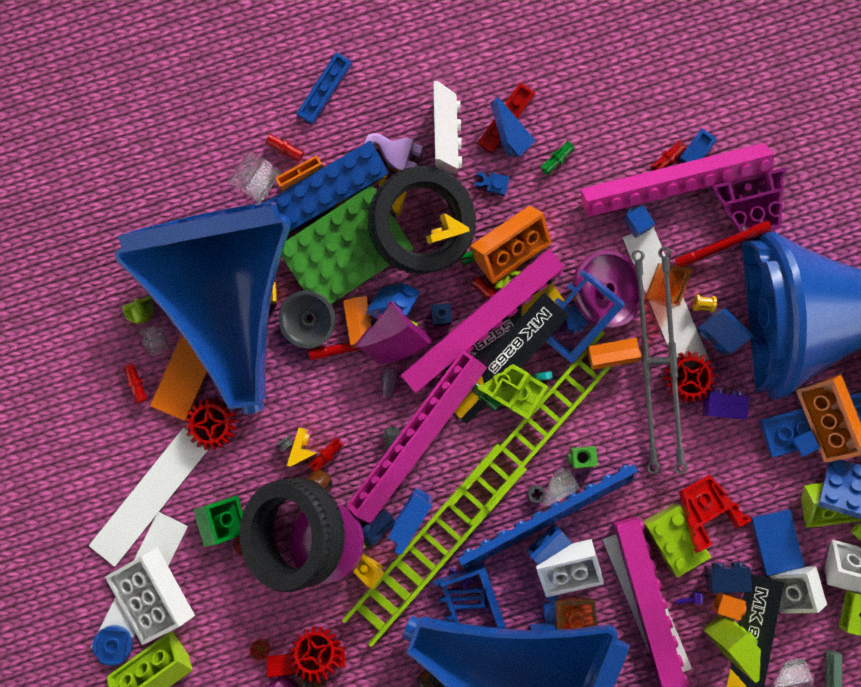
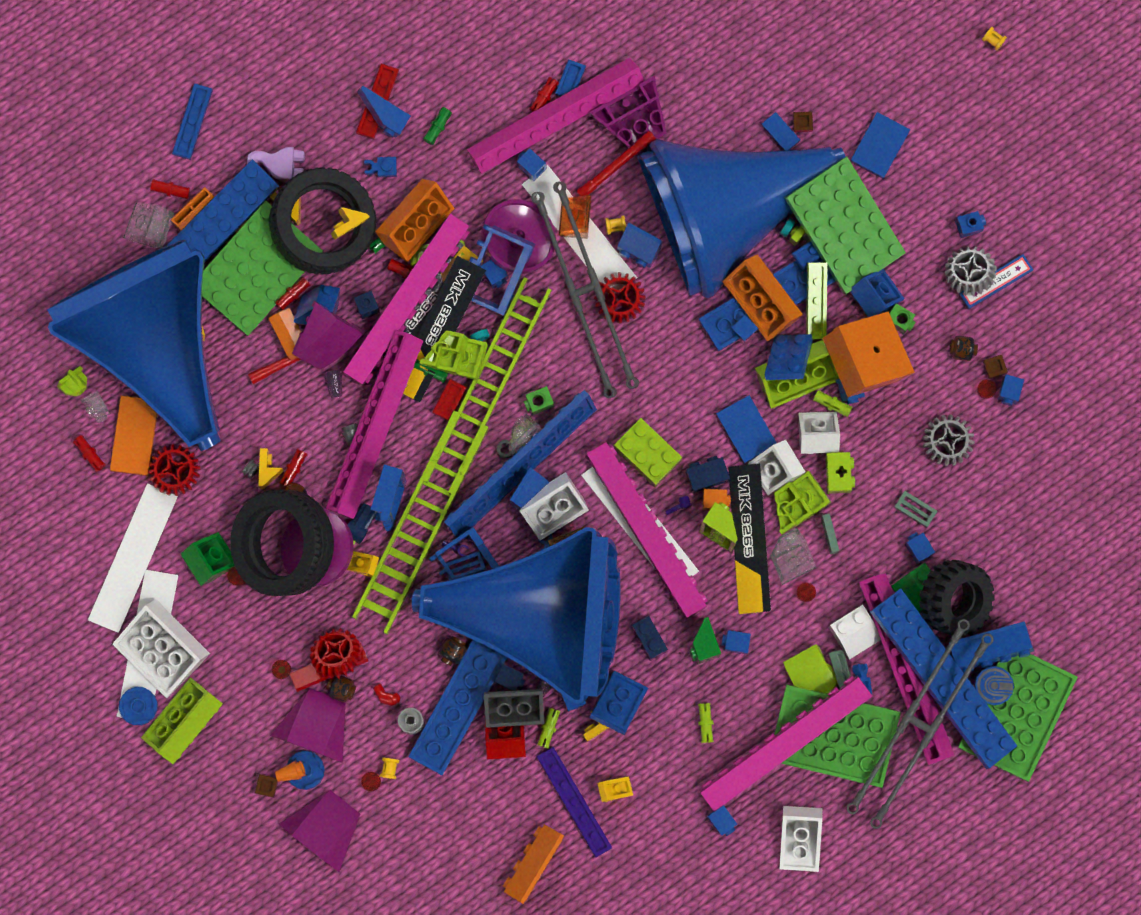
camera: 20 degrees left, 5 degrees down
dark grey dish [279,290,336,348] -> none
white slope [434,81,462,174] -> none
orange piece [587,338,641,370] -> none
red wing [678,475,751,553] -> none
dark purple brick [703,389,749,420] -> none
none -> red pin [275,277,311,311]
none -> red plate [432,379,467,421]
none -> lime slope [774,471,831,535]

